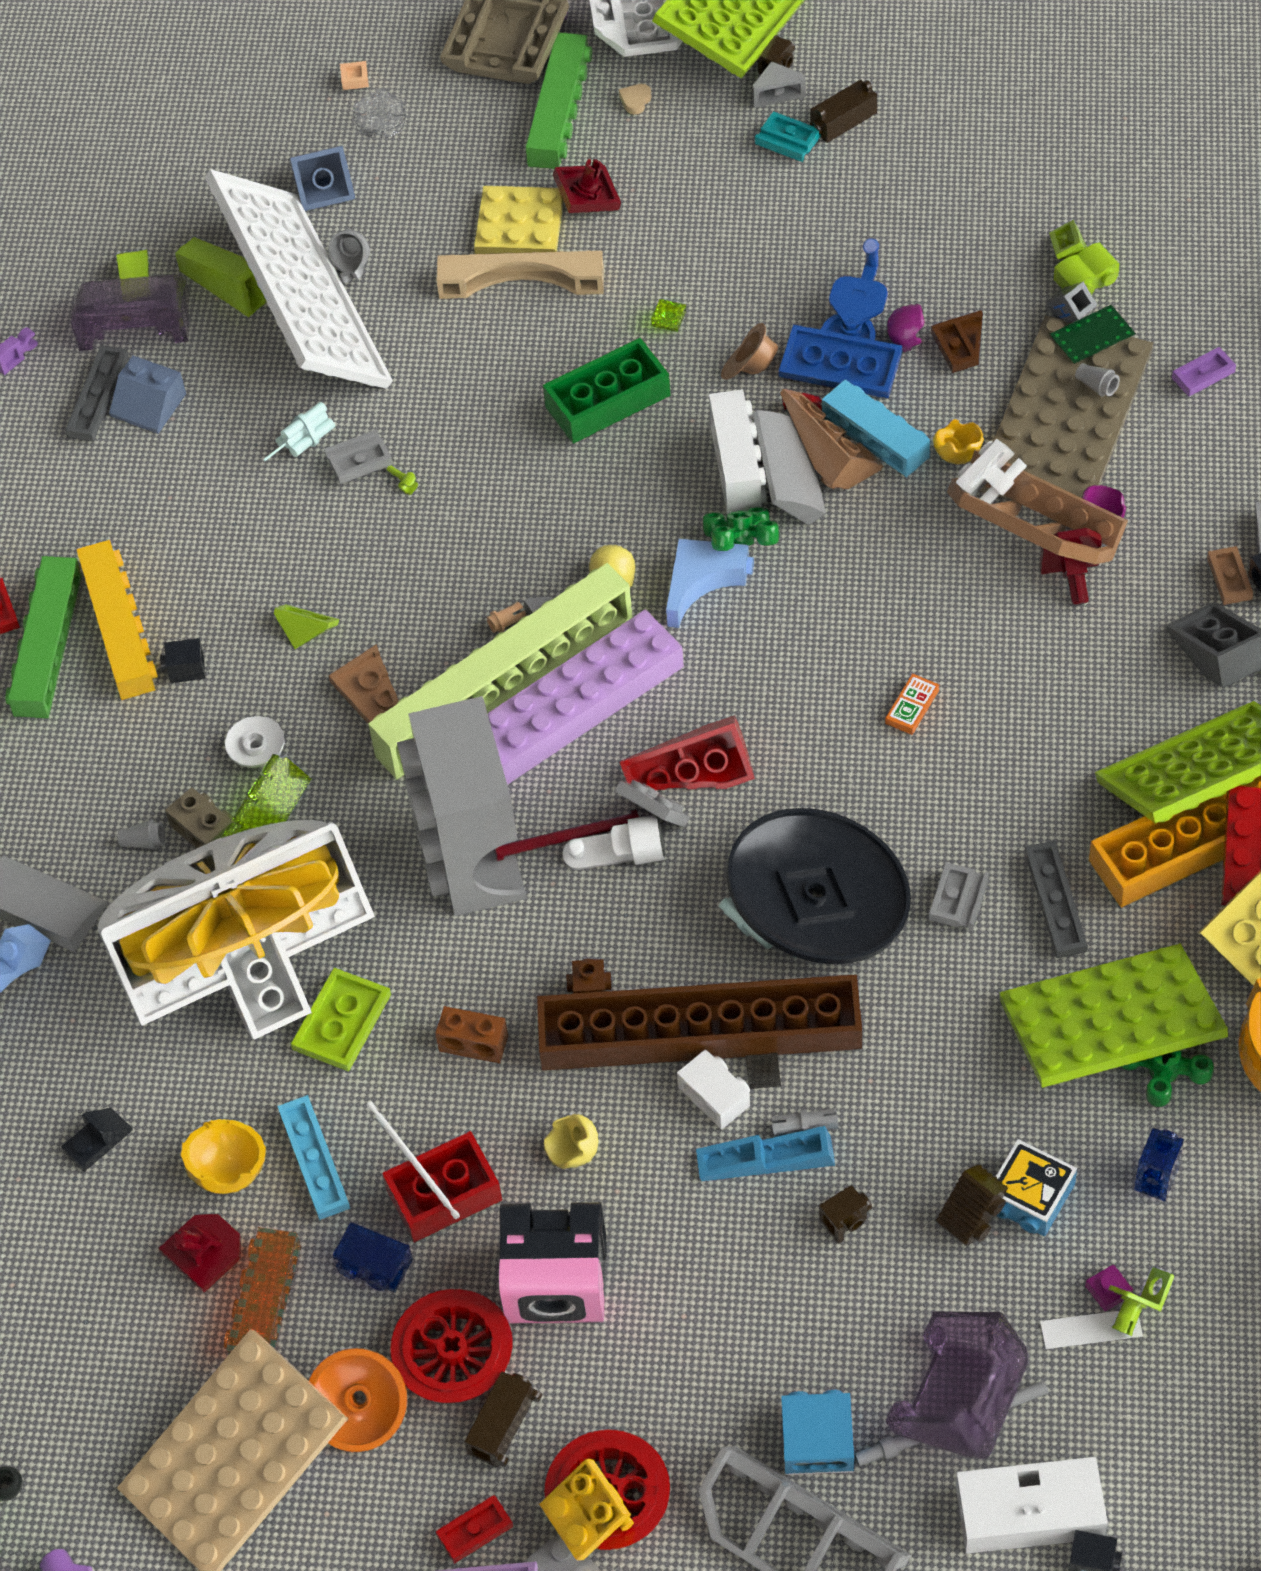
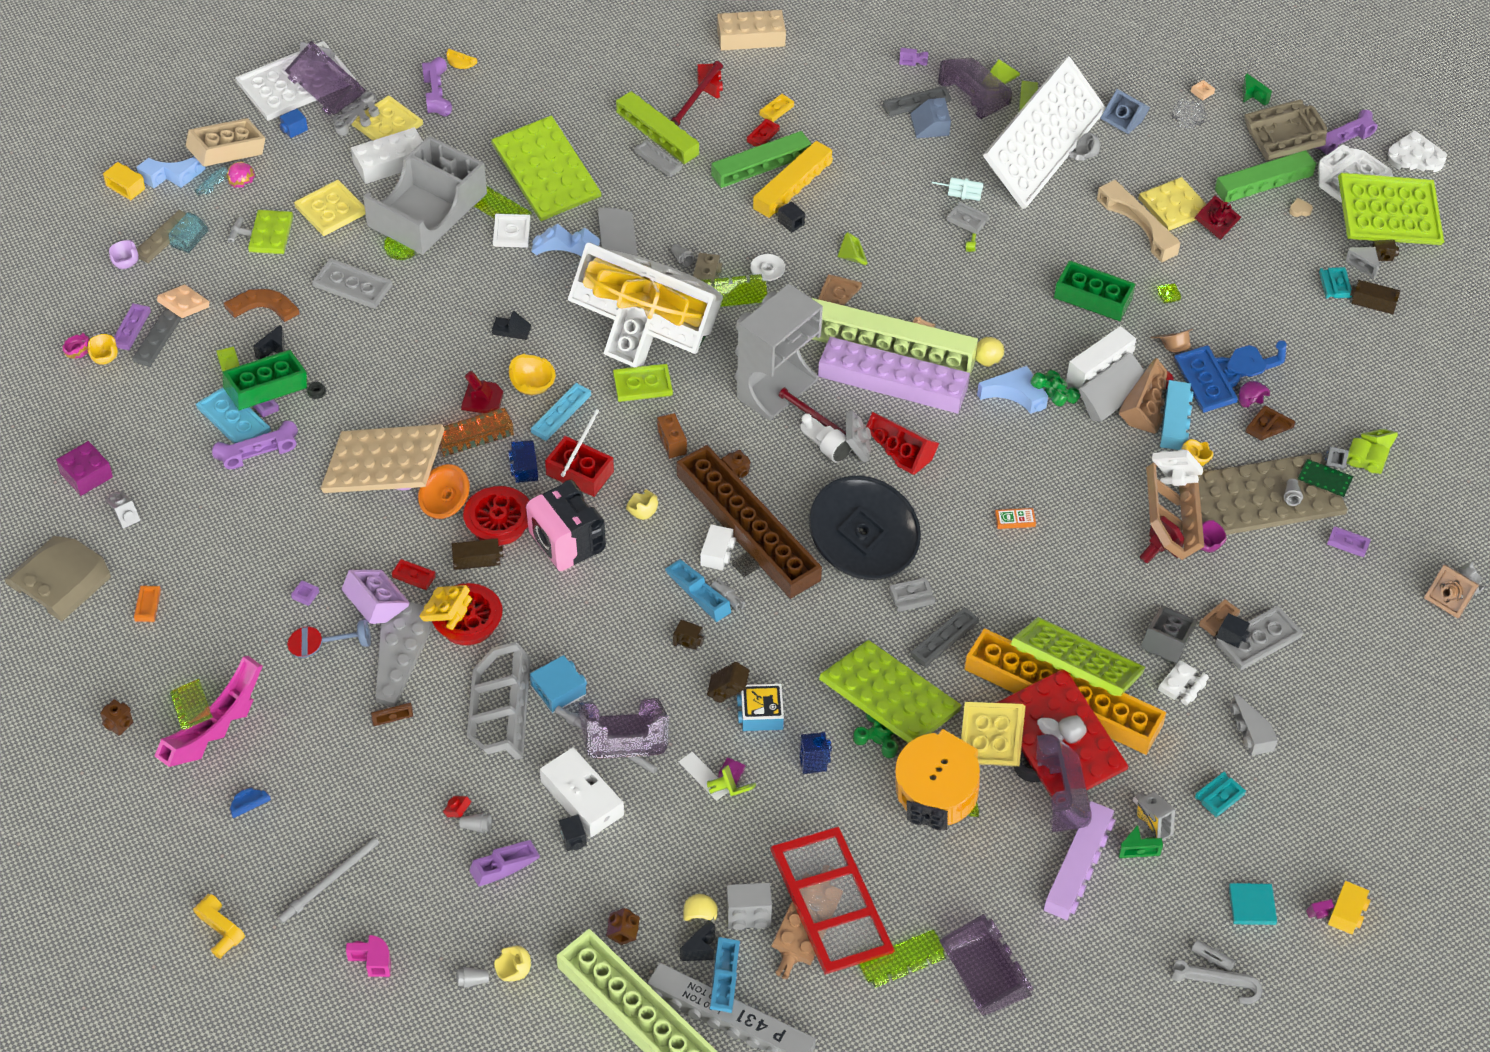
camera: 50 degrees right, 5 degrees down
none -> green slope [1242,73,1272,106]

